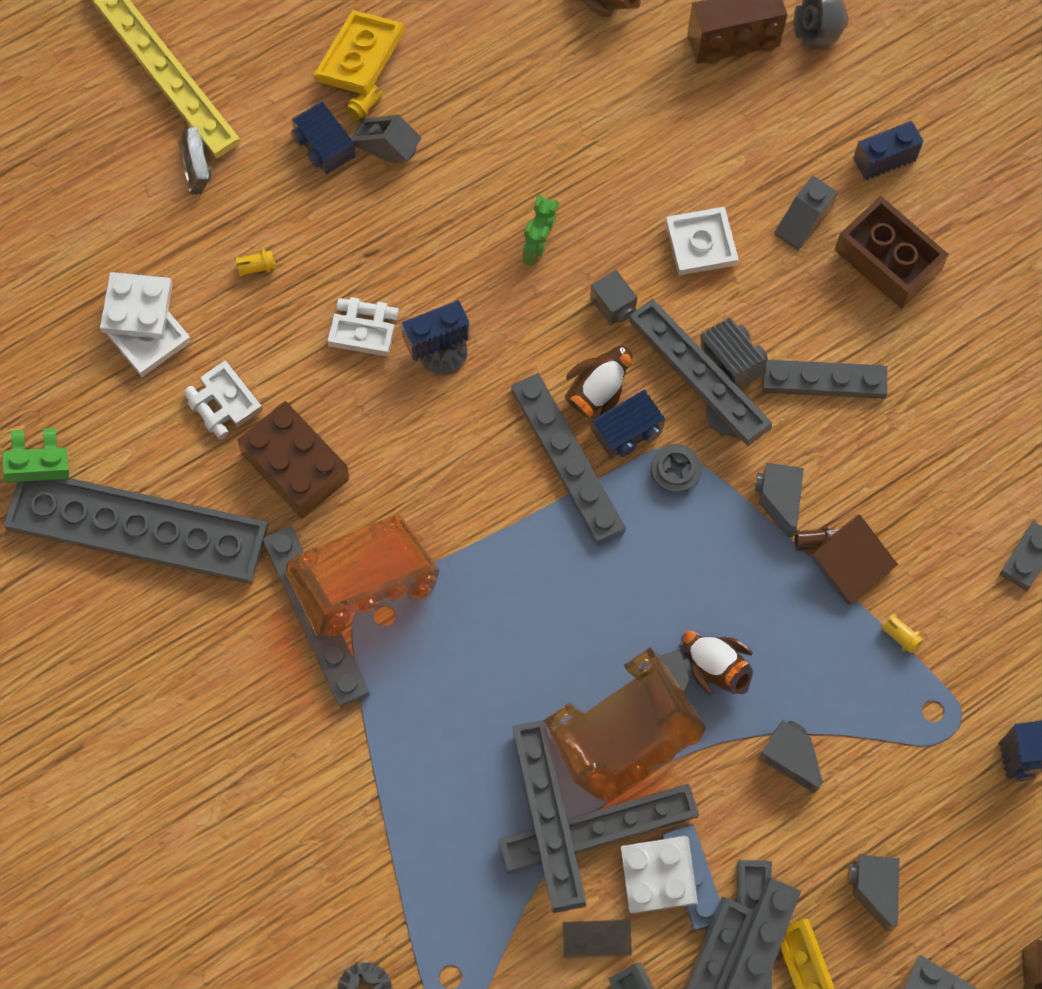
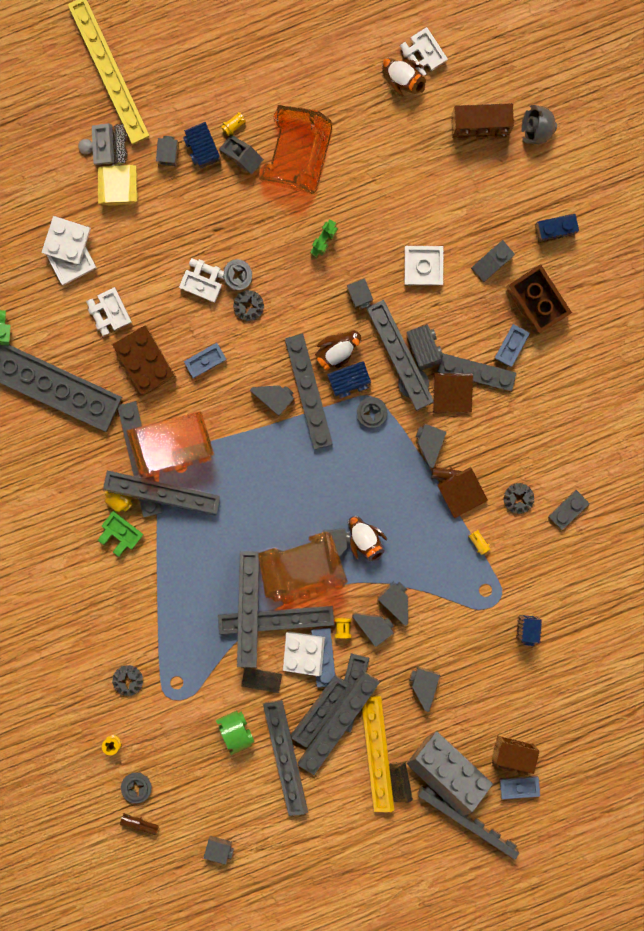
camera: 10 degrees right, 20 degrees up
yellow pin [236,249,276,277] -> none
yellow tile [314,10,406,95] -> none
dark blue brick [401,300,470,361] -> none
none -> light grey plate [78,123,114,165]
none -> light yellow slope [98,165,138,206]
none -> bright green plate [98,511,144,557]
none -> dark grey plate [102,470,220,516]
none -> yellow head [104,492,133,512]
none -> dark grey brick [156,136,179,167]
none -> sand blue plate [184,343,227,378]
none -> gear [222,259,252,290]
none -> dark grey slope [250,385,294,416]
none -> clear orange windscreen [259,105,333,194]
none -> yellow bush [334,618,351,638]
none -> dark grey slope [352,612,394,647]
none -> reddish brown tile [433,373,473,412]
none -> sand blue plate [494,324,530,367]
none -> dark grey gear [504,483,534,514]

